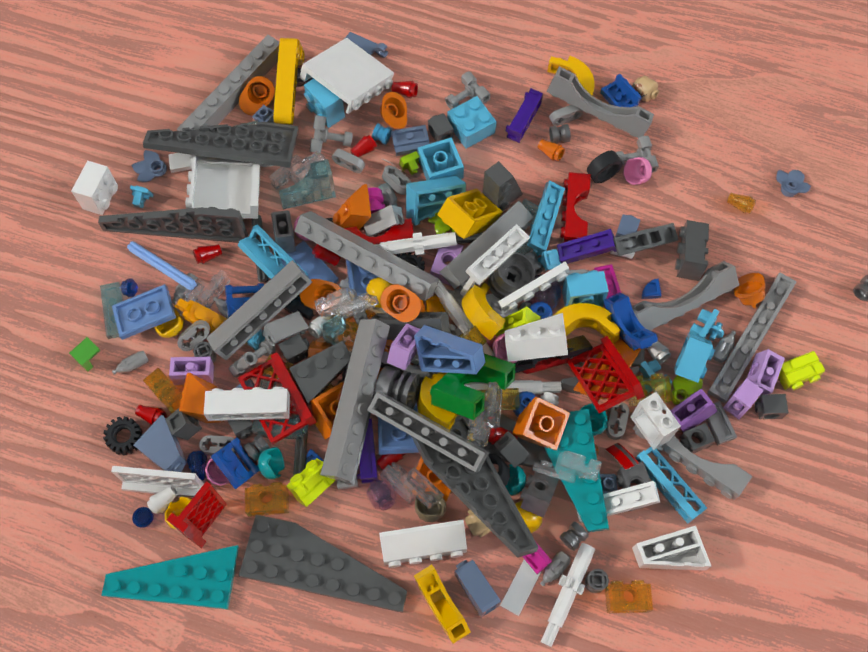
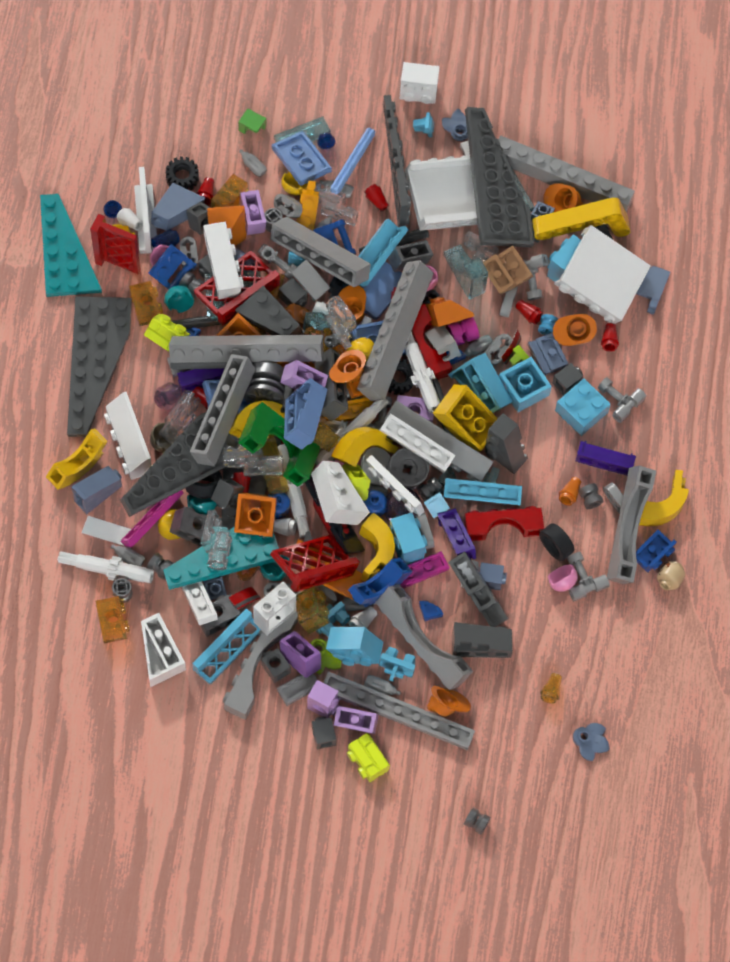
camera: 75 degrees right, 0 degrees up
none -> medium nougat slope [481,245,534,295]

